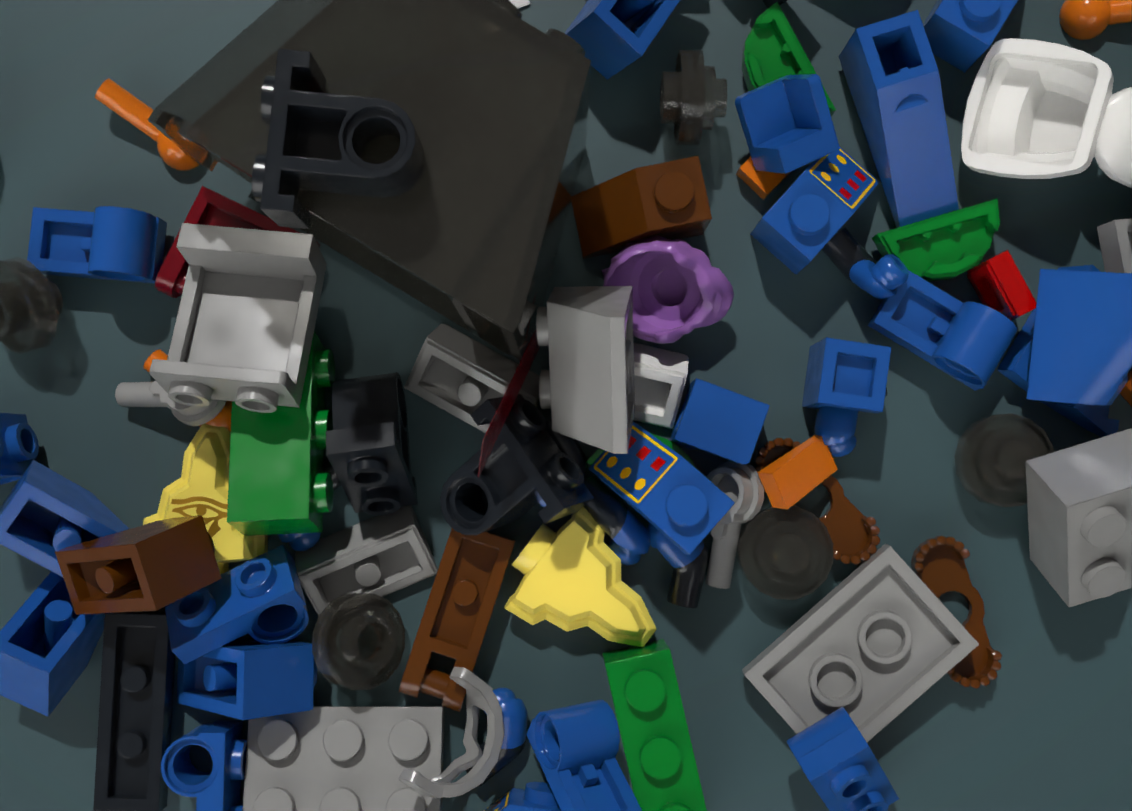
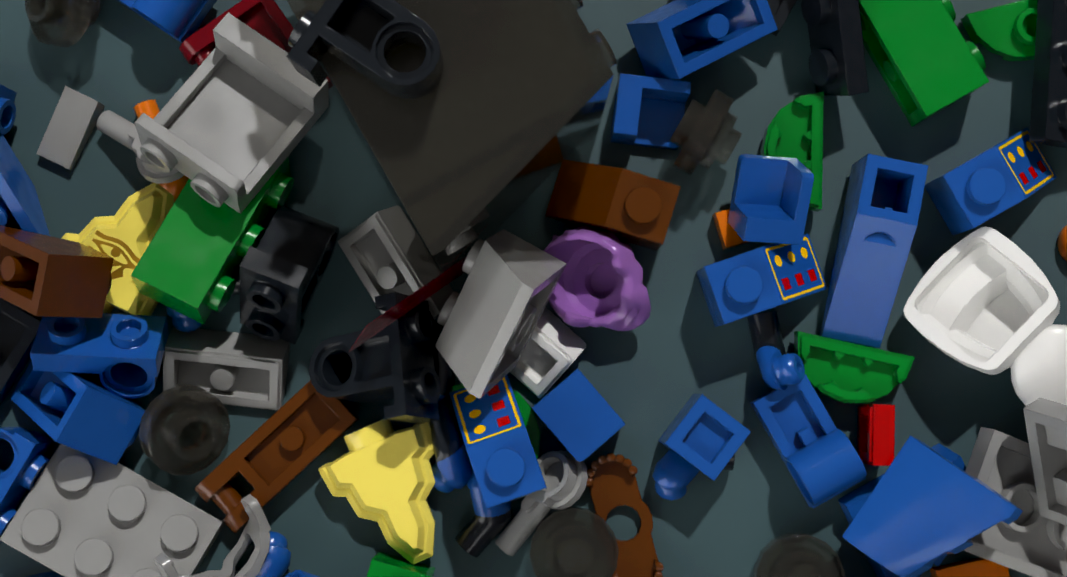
camera: 25 degrees right, 0 degrees up
orange piece [757,434,838,510] -> none
none -> light grey piece [36,86,105,171]
none -> blue panel [610,73,691,150]

